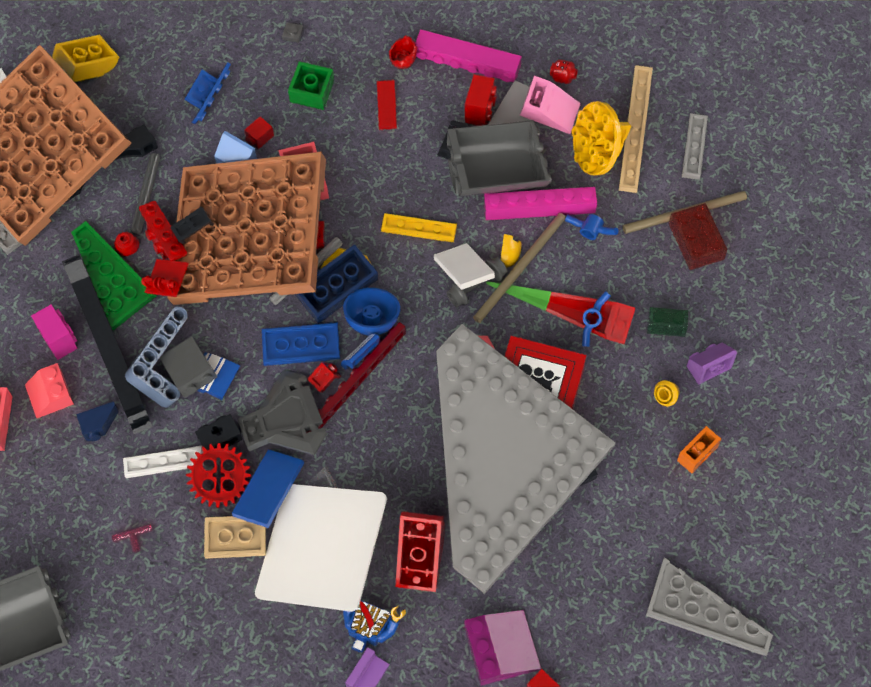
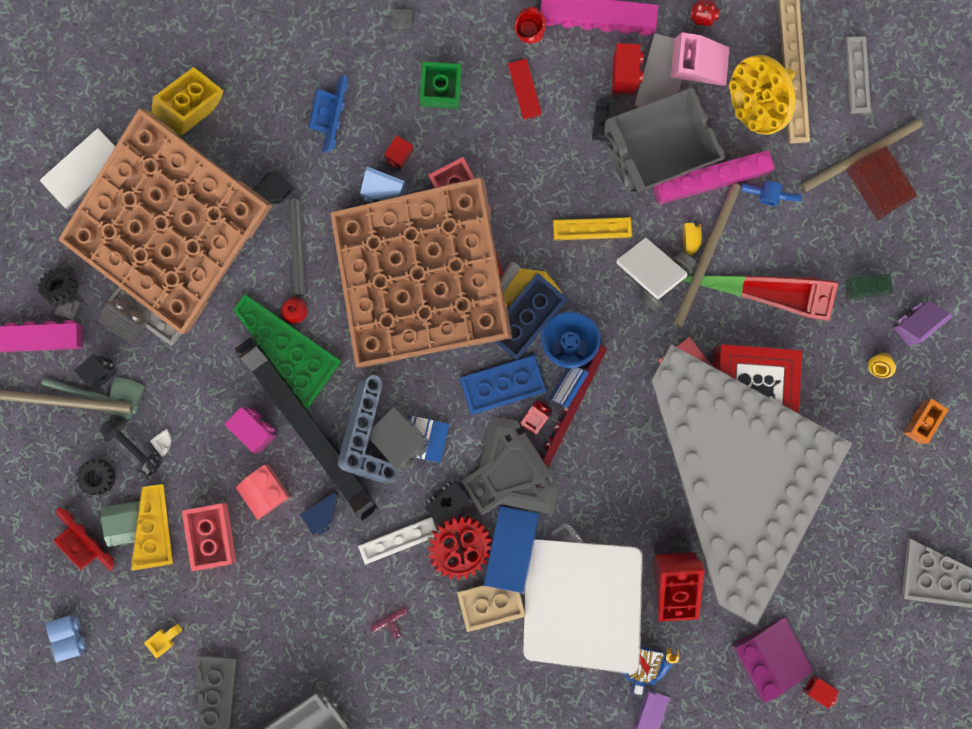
camera: 15 degrees left, 20 degrees up
red bracket [139,201,187,262] -> none
red hinge [141,259,189,297] -> none
black hinge [170,206,214,245] -> none
blue piece [582,291,611,347] -> none

